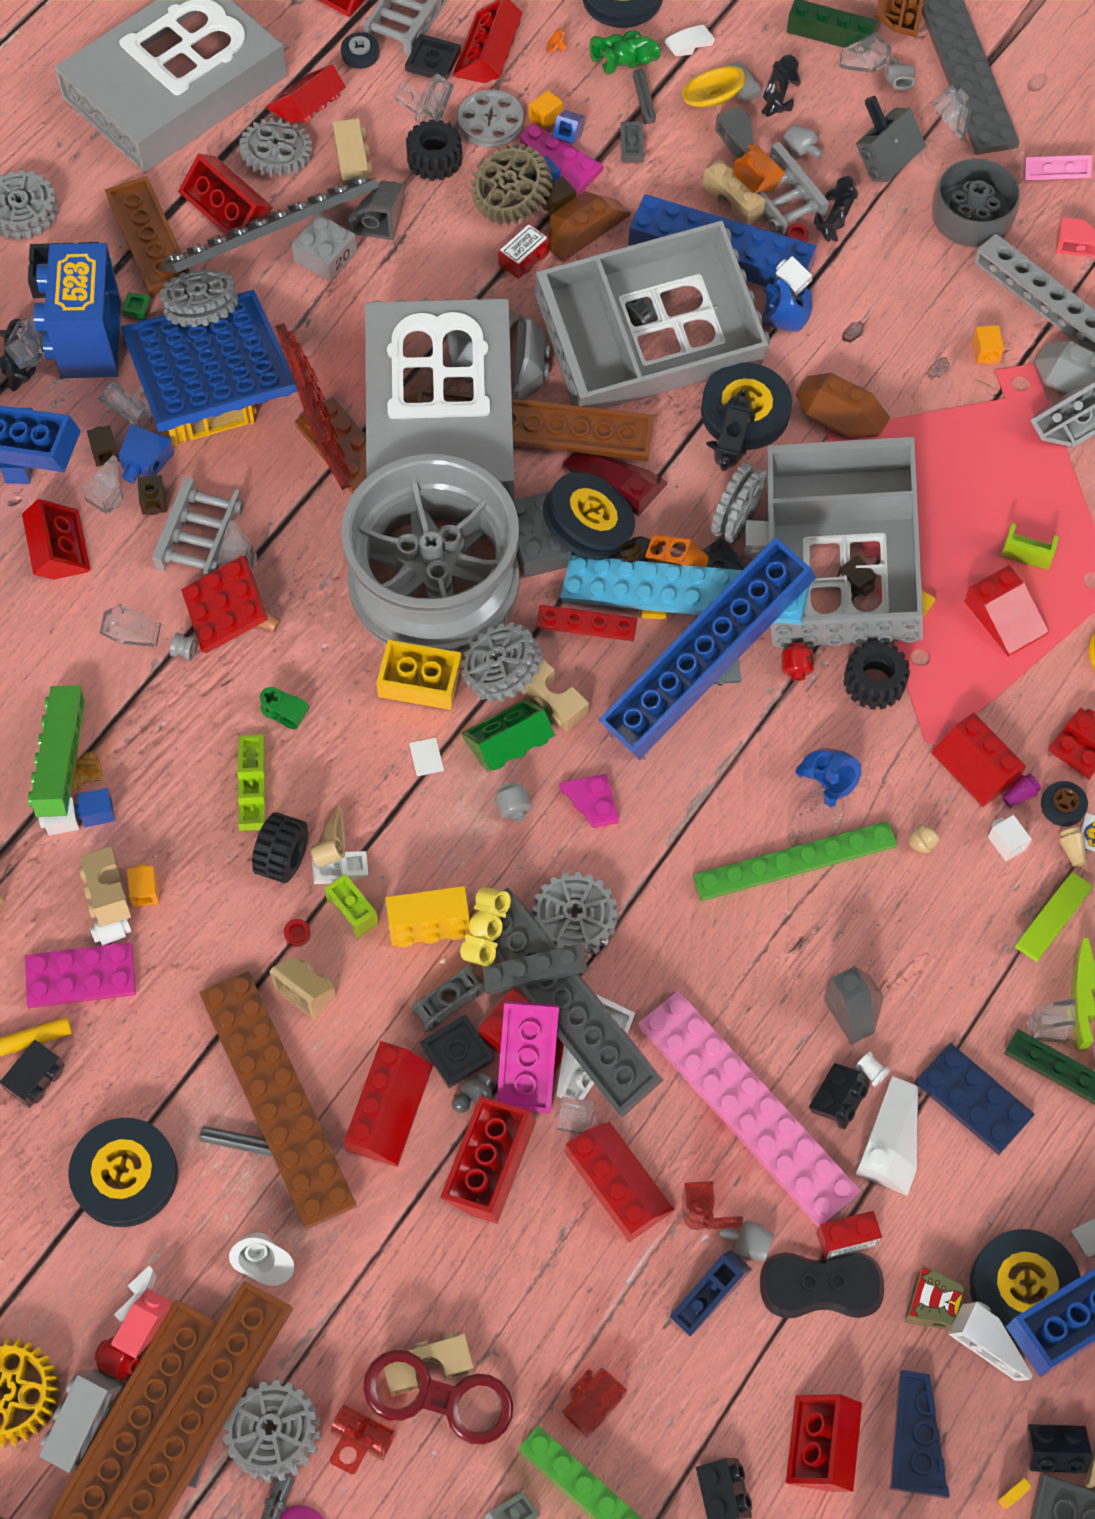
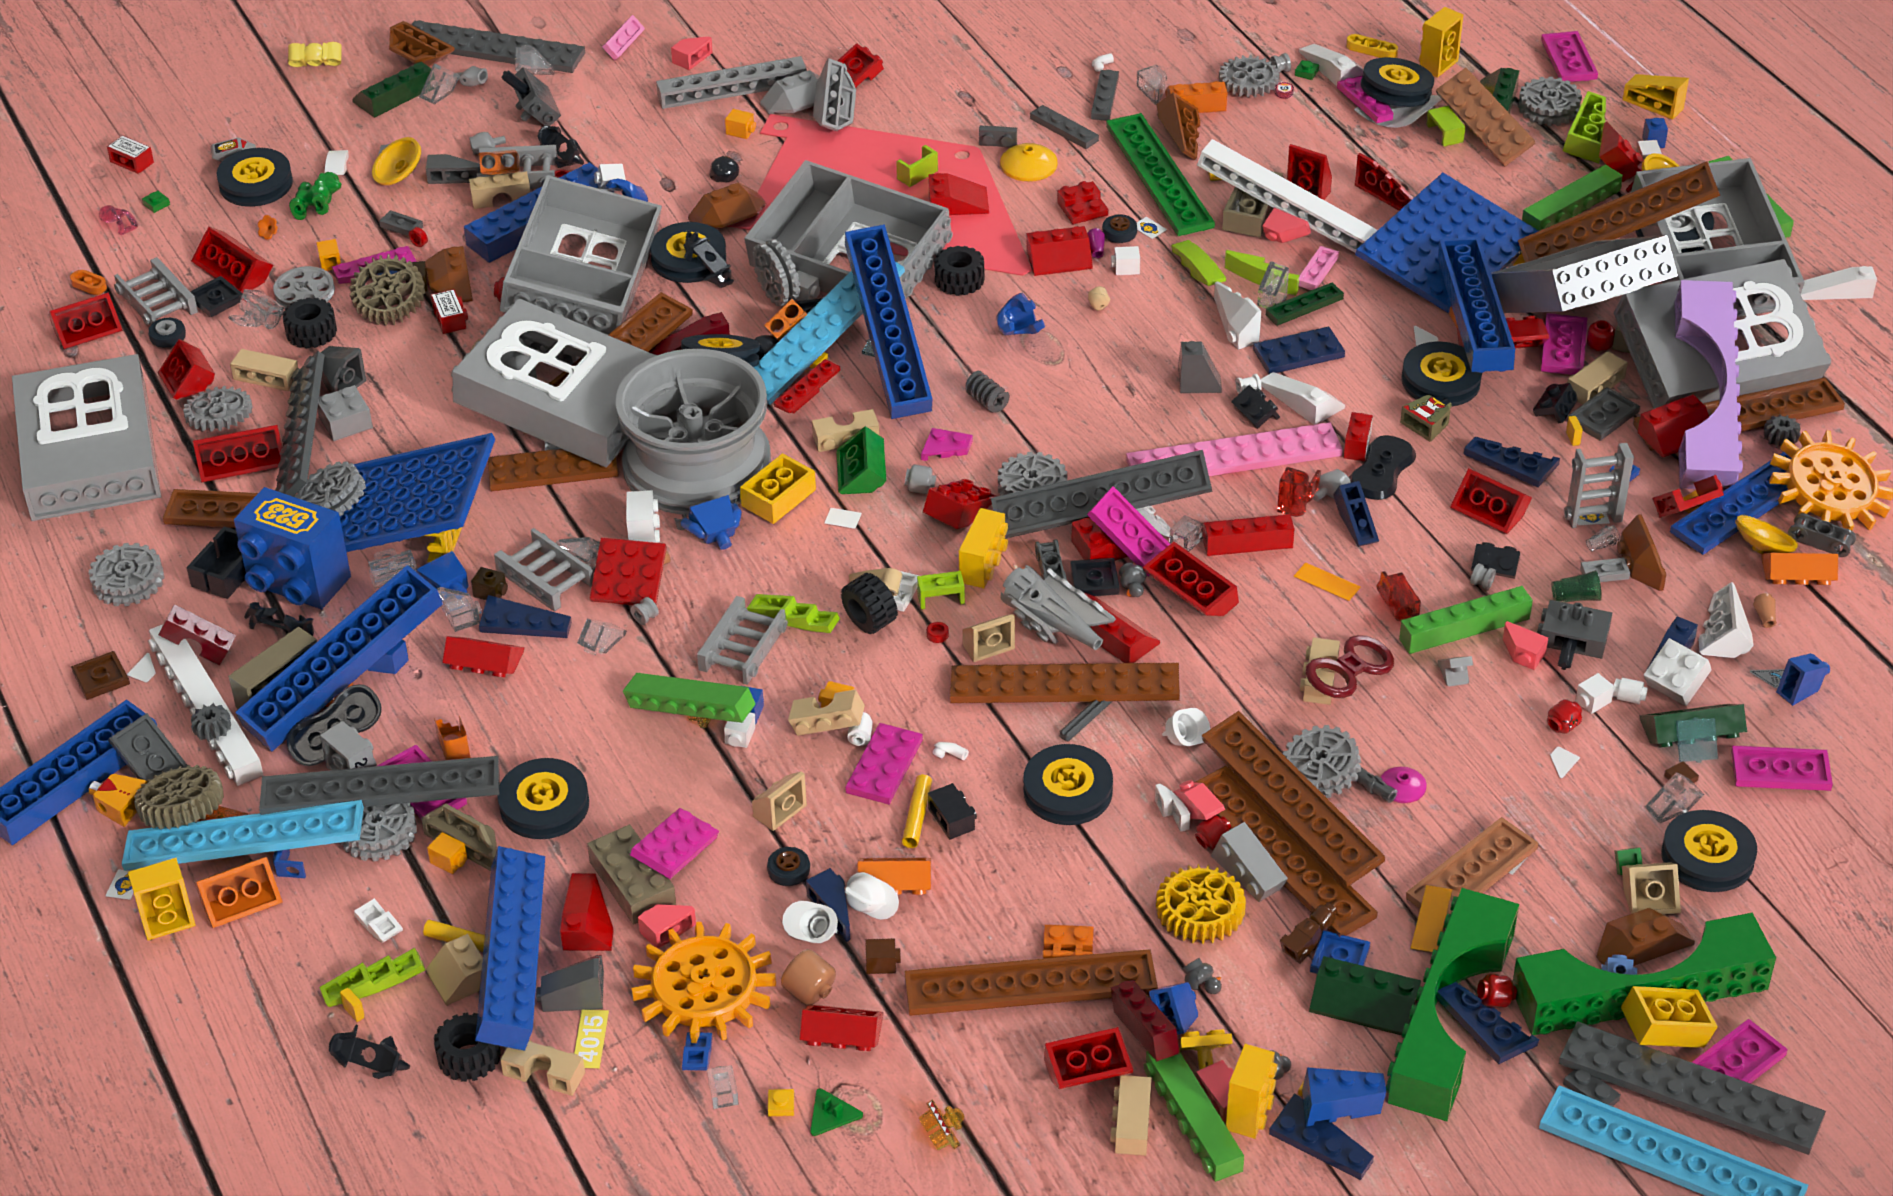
camera: 60 degrees left, 20 degrees down
clear slope [3,314,44,370] -> none
green piece [260,687,310,730] -> none
clear red plate [275,323,352,490] -> none
clear red piece [330,1404,397,1475] -> none
light grey piece [460,622,543,702] -> none
light yellow piece [460,887,511,966] -> none
dark grey plate [483,943,587,995] -> none
blue brick [553,110,586,143] -> none
dark brown plate [619,541,643,563] -> none
dark grey axle [633,69,656,124] -> none
bright green plate [692,821,897,902] -> none
black piece [761,54,801,117] -> none
red head [781,643,814,681] -> none
dark grey wheel [932,158,1020,247] -> none
white slope [948,1301,1032,1381] -> none
tan cone [1059,827,1088,867] -> none
none -> red tile [409,227,428,247]
none -> dark blue wing [479,595,572,638]
none -> white brick [626,490,660,543]
none -> blue torso [674,495,742,550]
none -> light grey fence [697,596,788,685]
none -> black hair [710,156,739,182]
none -> red slope [923,479,997,529]
none -> white arm [932,742,969,760]
none -> dark grey piece [965,371,1010,413]
none -> light grey piece [1001,565,1116,650]
none -> white wedge [1214,281,1261,350]
none -> light orange sticker [1294,562,1361,601]
none -> light grey wheel [1470,563,1496,590]

